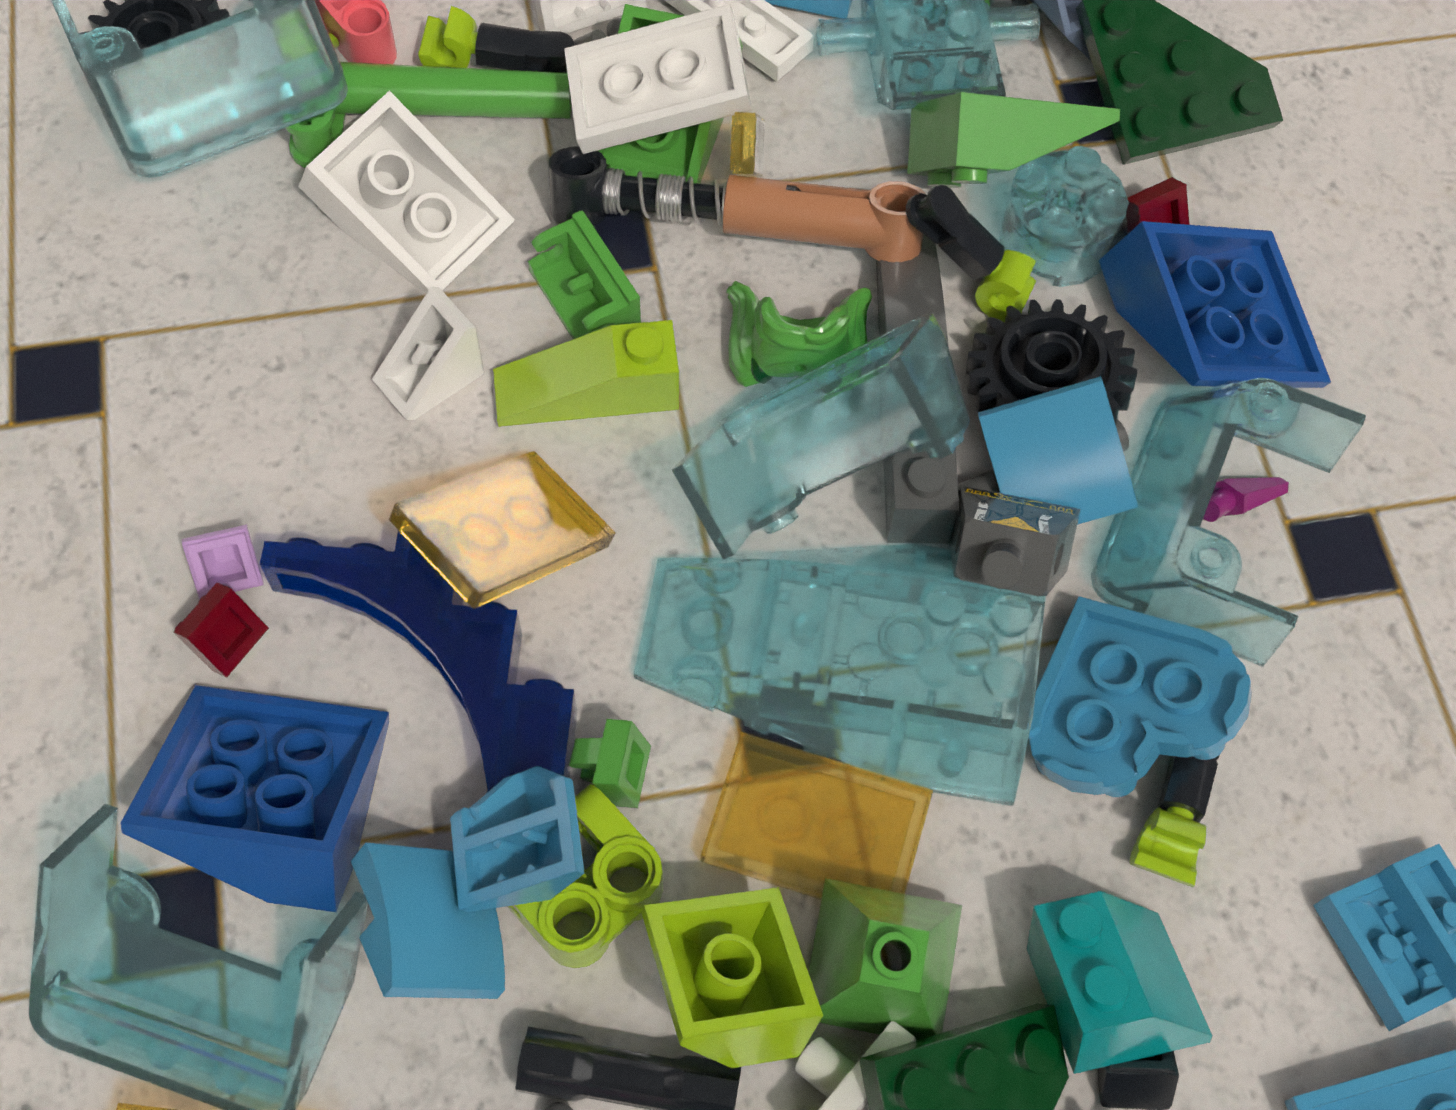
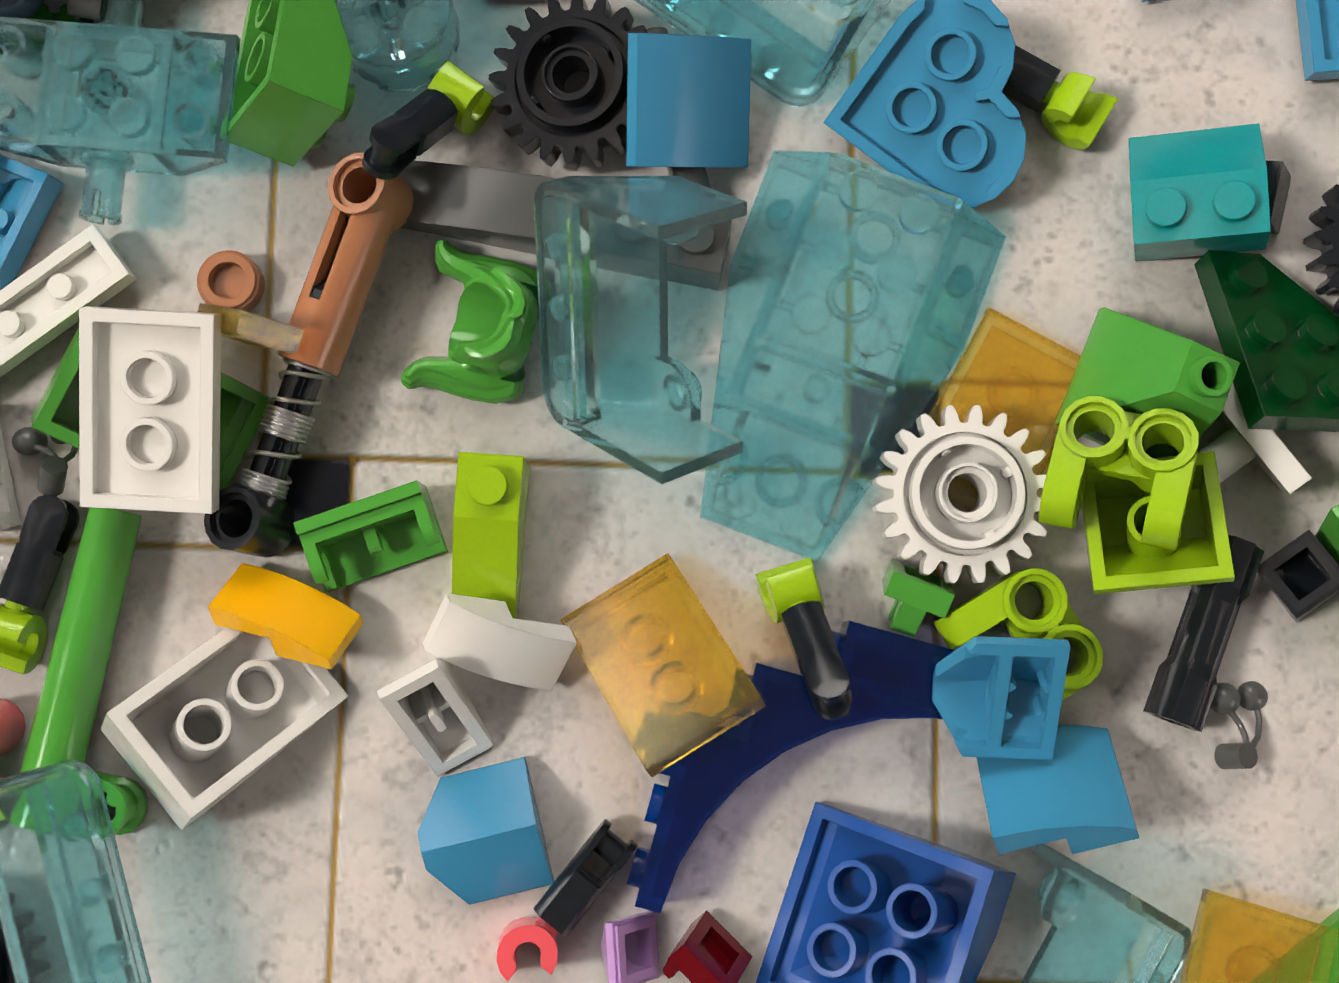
camera: 75 degrees left, 20 degrees up
dark grey torso [949,485,1081,596] -> none
none -> nougat tile [197,250,265,316]
none -> yellow slope [208,563,363,670]
none -> dark azure slope [418,757,554,905]
none -> white slope [423,593,577,691]
none -> black piece [496,819,638,982]
none -> black piece [755,557,853,720]
none -> white gear [872,405,1048,584]
none -> lime piece [1039,396,1199,551]

